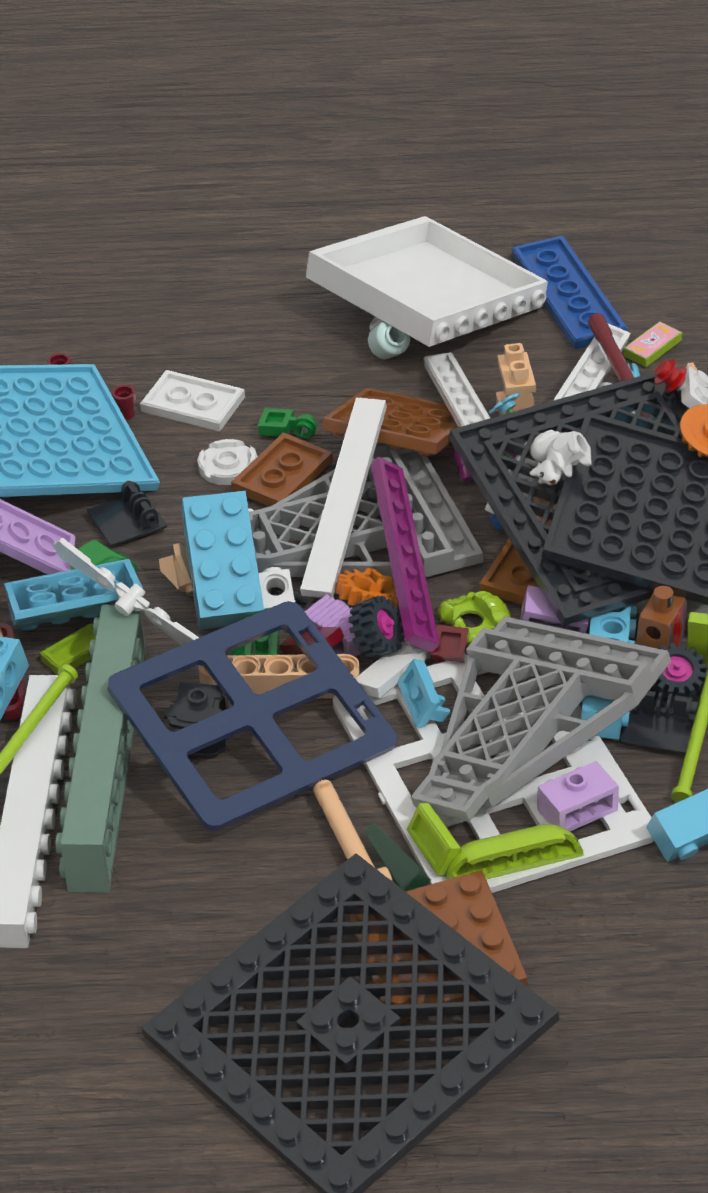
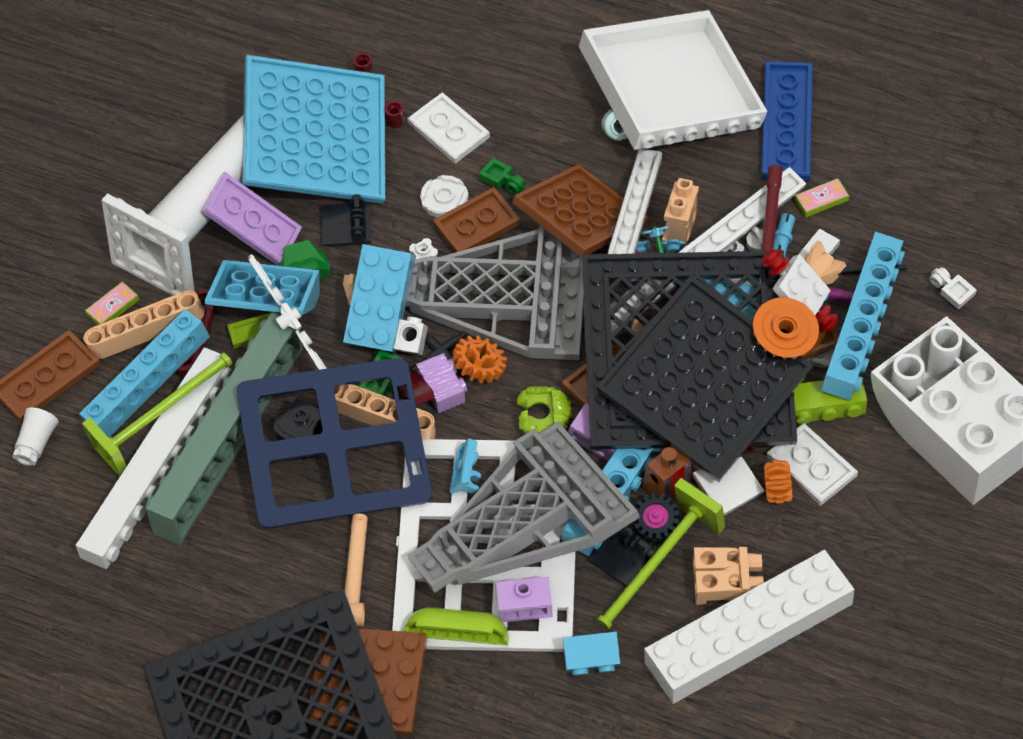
camera: 25 degrees right, 15 degrees up
white tile [300,397,387,598] -> none
black wheel [349,596,405,659] -> none
white tile [355,639,431,698] -> none
clear green piece [364,822,431,891] -> none
magenta plate [371,457,439,653] -> none
lime tile [406,803,461,876] -> none
dark red tile [431,625,470,663] -> none
white animal [530,430,591,485] -> none

